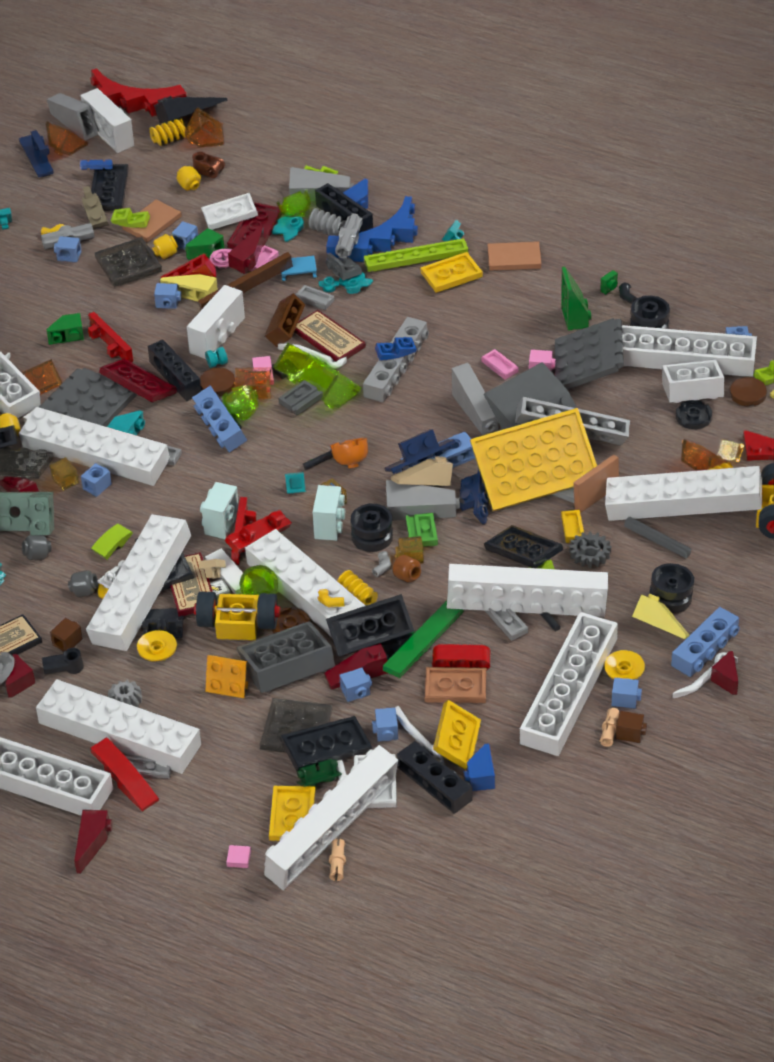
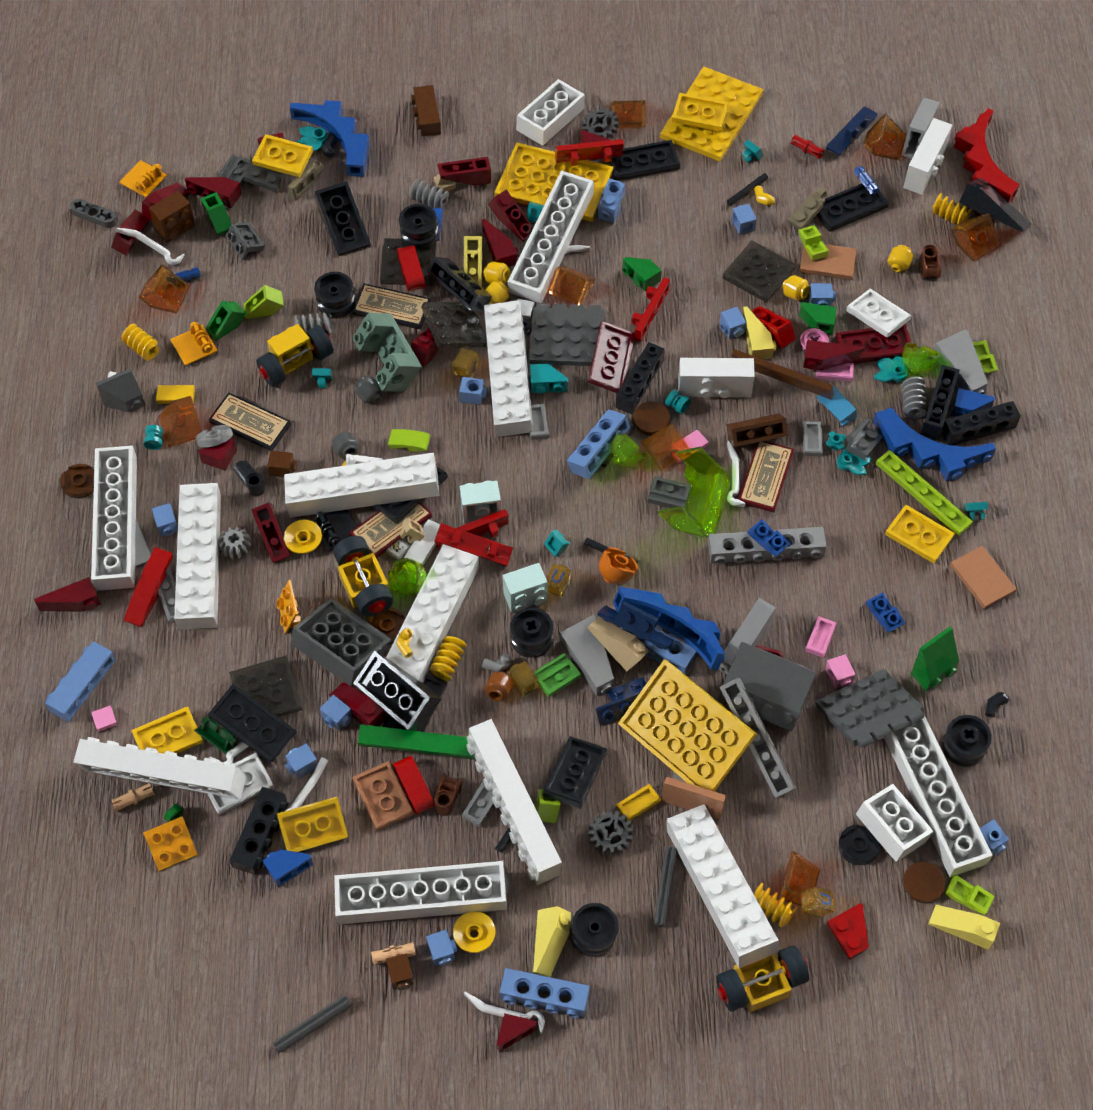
camera: 60 degrees right, 15 degrees up
light grey piece [41,223,94,250] -> none
light grey piece [335,214,362,259] -> none
green plate [600,270,618,295] -> none
none -> medium blue brick [45,641,116,722]
none -> light orange hinge [143,816,198,871]
none -> medium blue brick [152,503,178,536]
none -> green tile [164,803,184,822]
none -> dark red slope [251,502,291,563]
none -> dark grey axle [273,995,351,1053]
none -> copper piece [434,774,463,816]
none -> blue arch [613,587,725,670]
none -> black bar [727,173,768,206]
none -> red pin [790,134,824,159]
none -> blue slope [865,592,905,633]
none -> black brick [941,401,1021,446]

